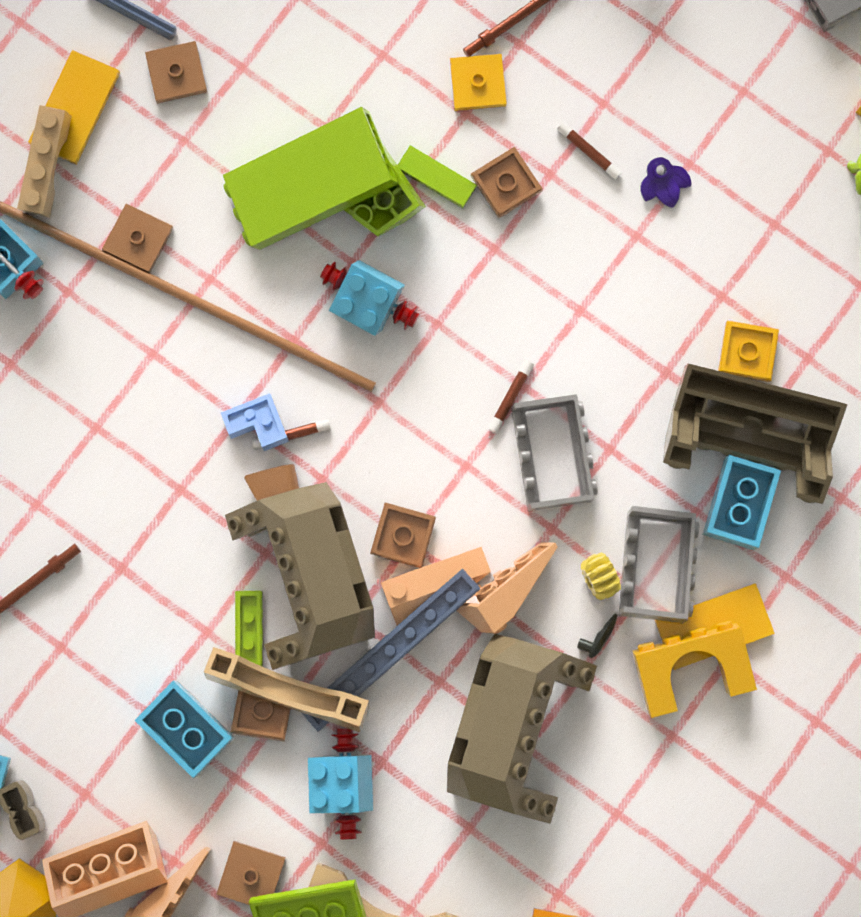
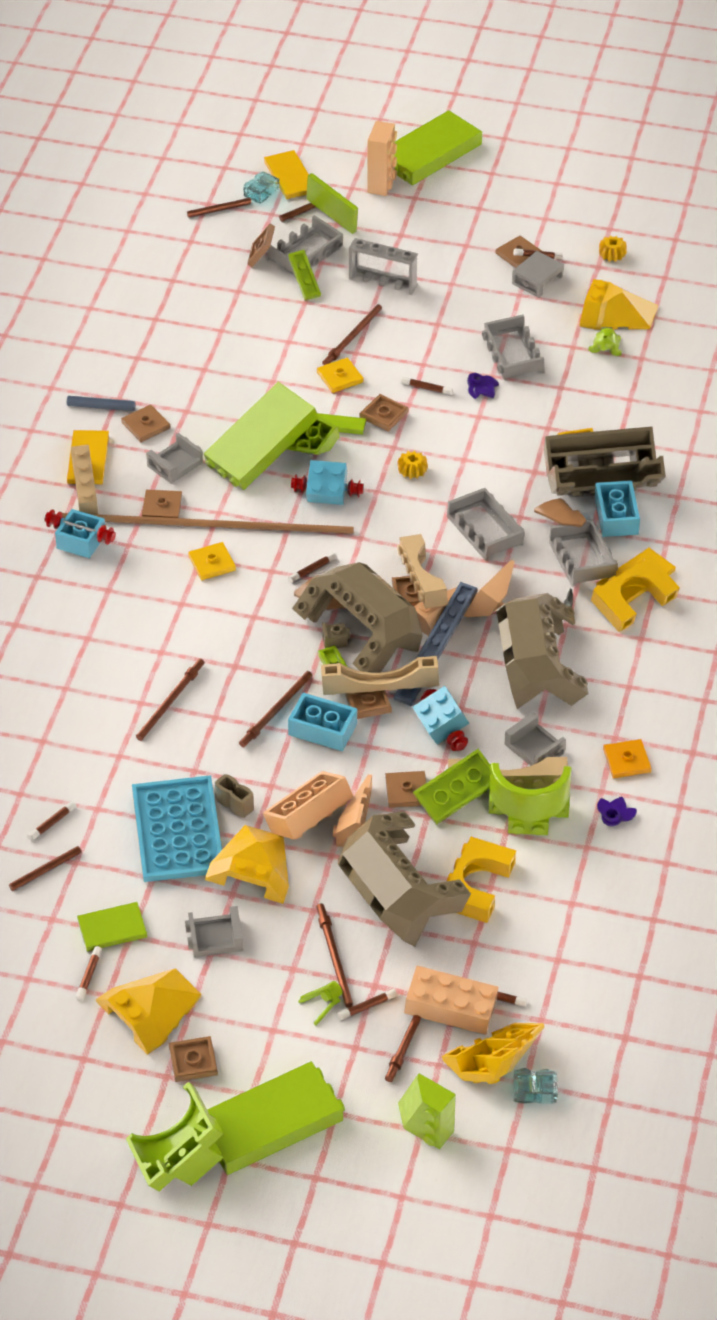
camera: 20 degrees left, 35 degrees down
light blue plate [221,393,289,451] -> none
copper bar [488,360,534,434] -> none
light yellow gear [581,552,621,600] -> none
none -> light grey panel [146,433,203,484]
none -> yellow plate [188,542,236,581]
none -> copper bar [239,671,313,748]
none -> dark tan brick [322,622,351,648]
none -> yellow gear [397,450,428,480]
none -> tan arch [397,534,448,608]
none -> light grey window [482,314,544,381]
none -> light grey panel [504,712,566,766]
none -> medium nougat panel [534,498,586,527]

